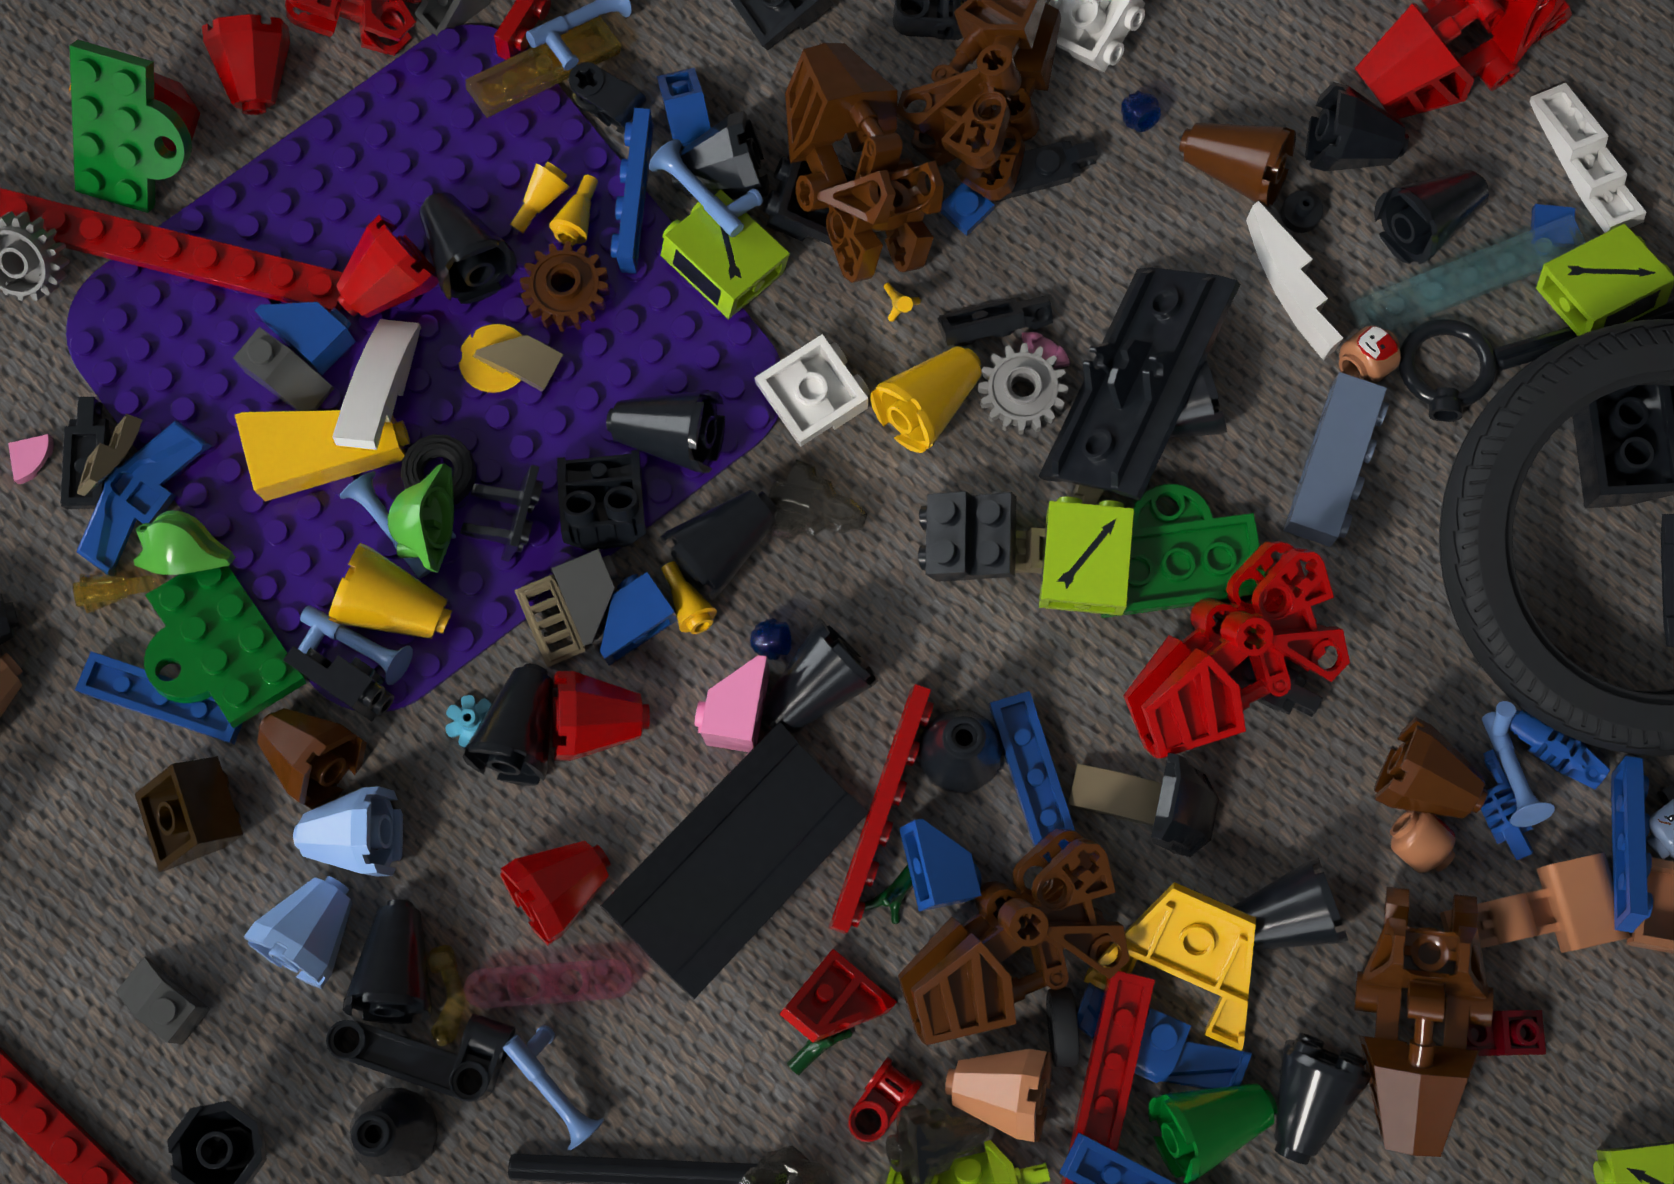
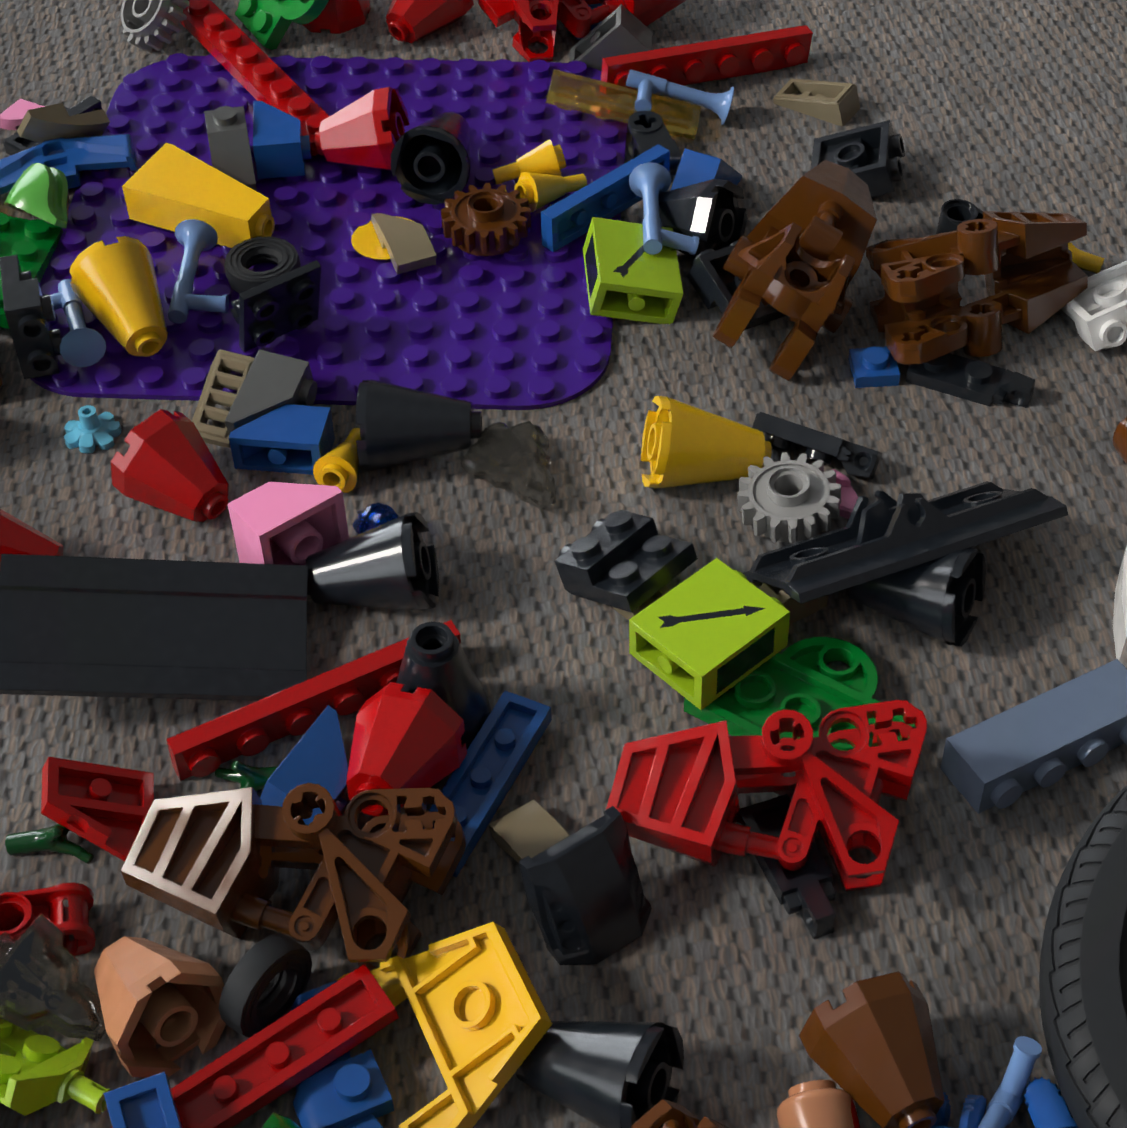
camera: 40 degrees right, 30 degrees down
white slope [332,319,421,450] -> none
bright green hat [388,463,454,572] -> none
black cone [463,664,554,786] -> none
black slope [557,450,646,551] -> none
black cone [606,390,725,473] -> none
white plate [754,334,870,447] -> none
yellow bar [883,283,921,322] -> none
clear blue plate [1121,90,1161,132] -> none
none -> red cone [346,682,467,816]

